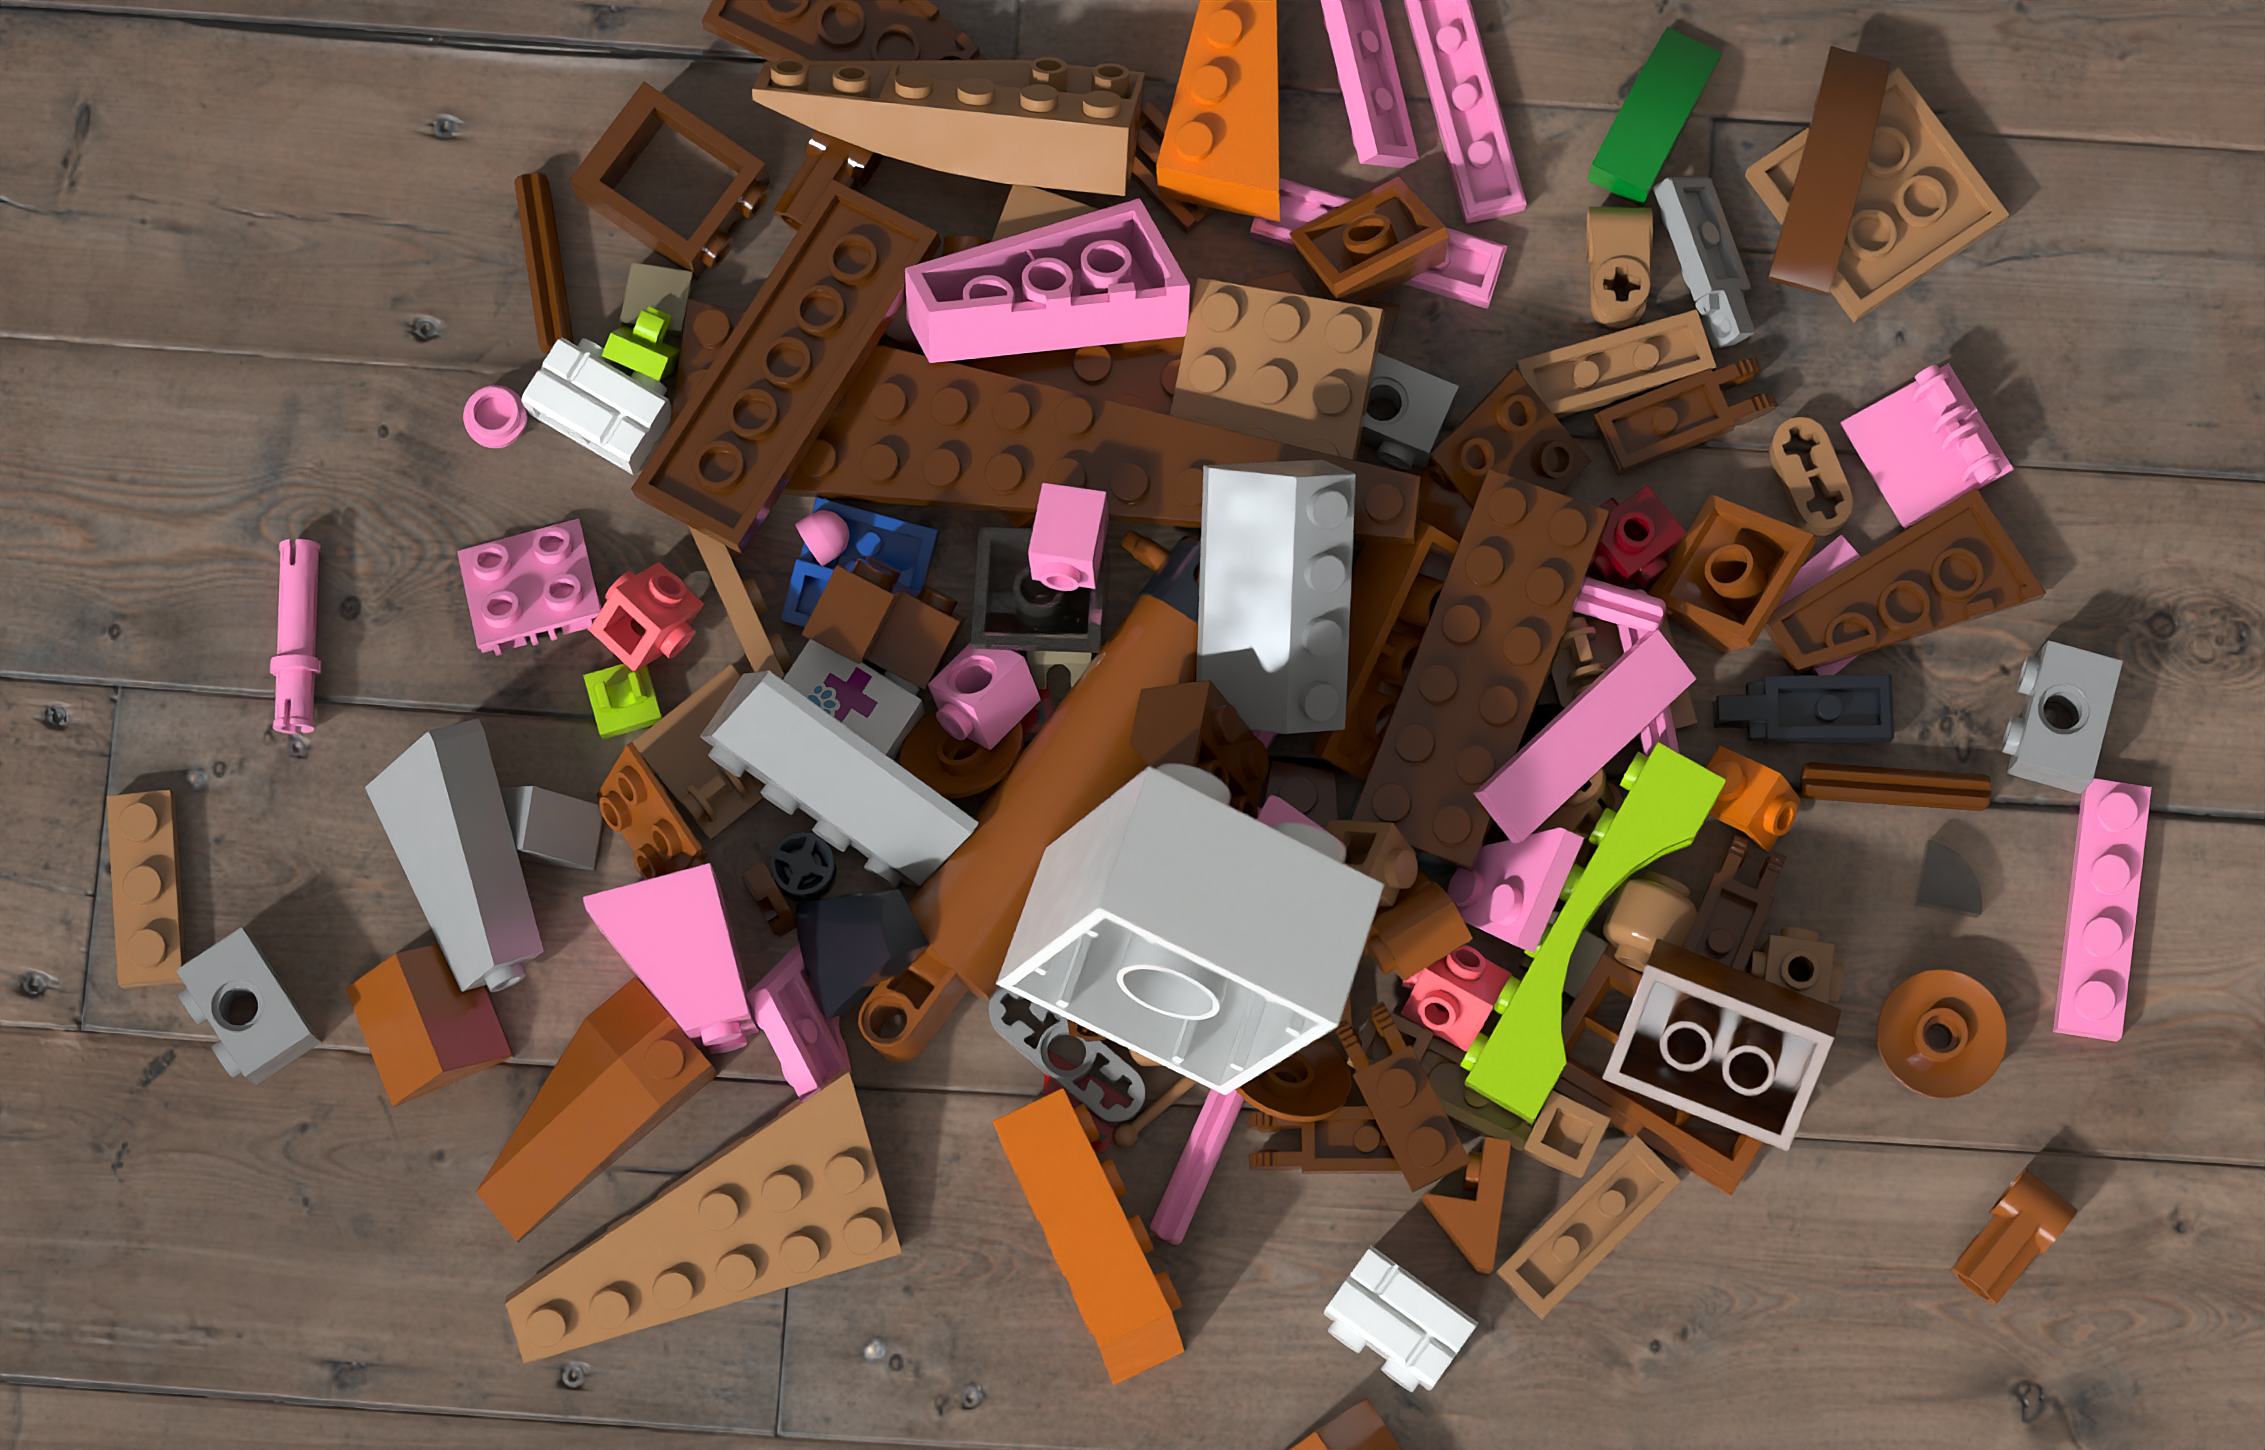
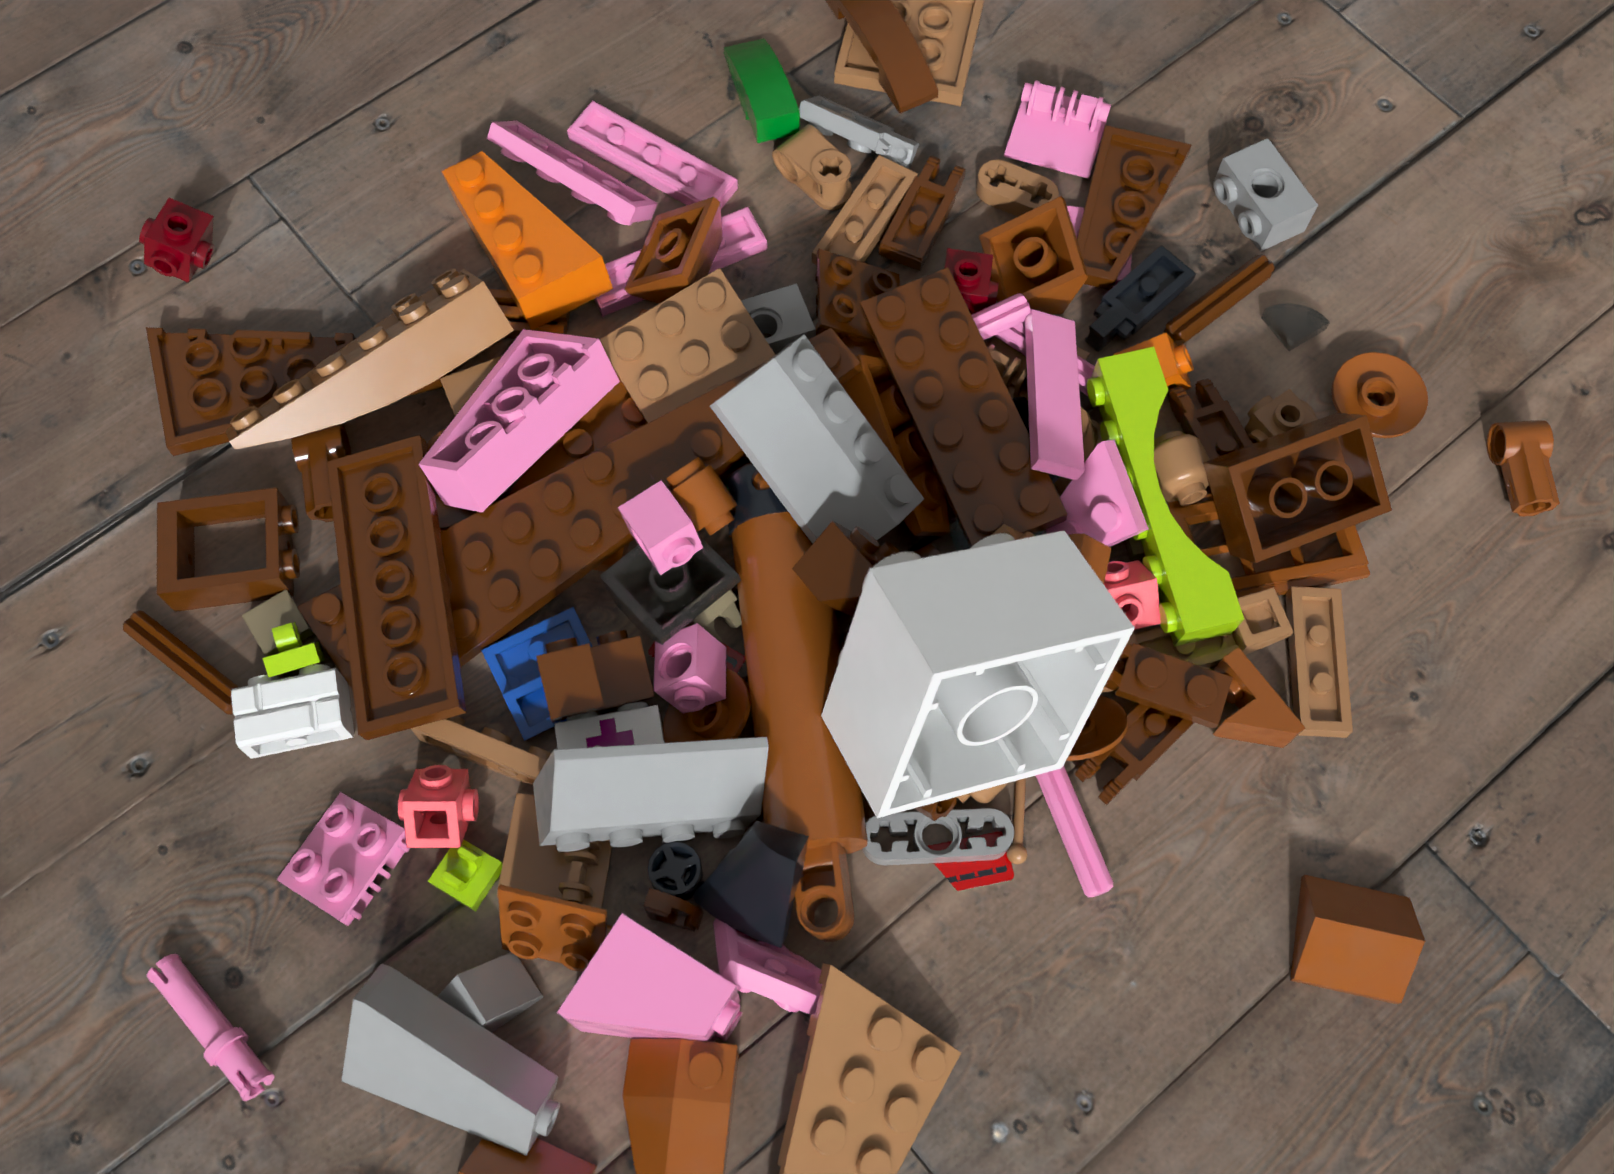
camera: 45 degrees left, 10 degrees down
bright pink plate [463,385,527,448] -> none
bright pink hinge [795,510,849,567] -> none
orange wedge [992,1088,1185,1385] -> none
white brick [1323,1246,1478,1392] -> none
bright pink plate [2053,778,2152,1042] -> none
none -> dark orange brick [666,457,738,535]

